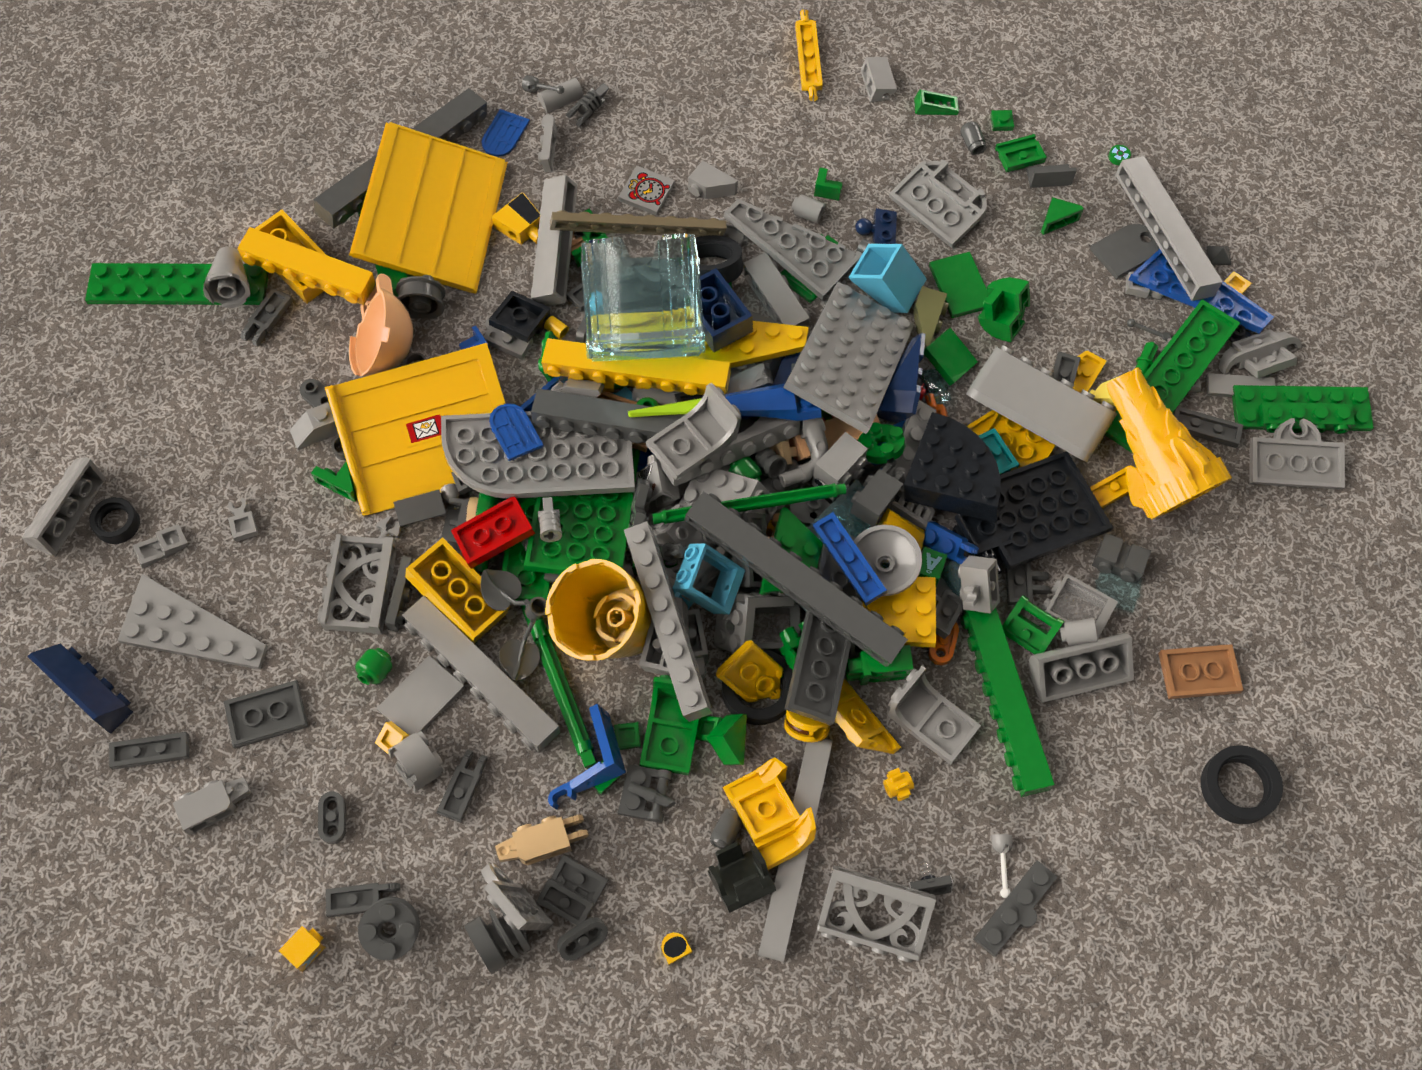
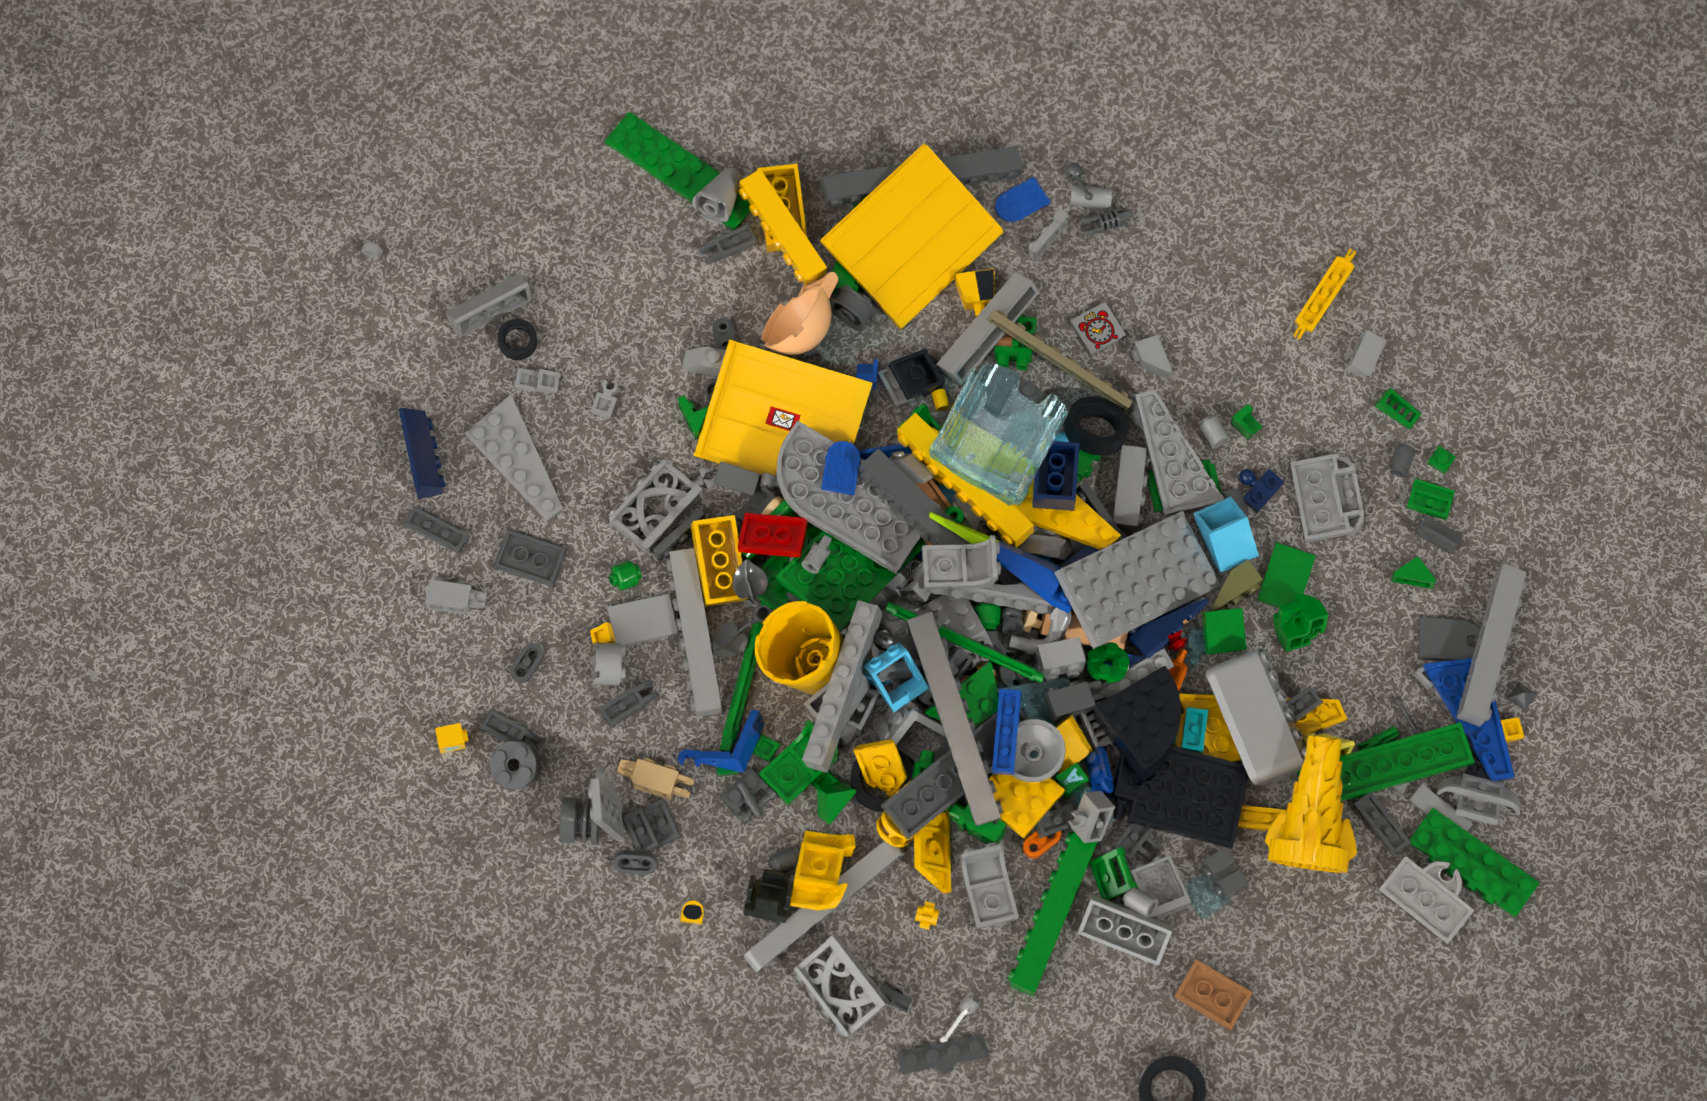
camera: 35 degrees right, 5 degrees up
green tile [1108,145,1131,166] -> none

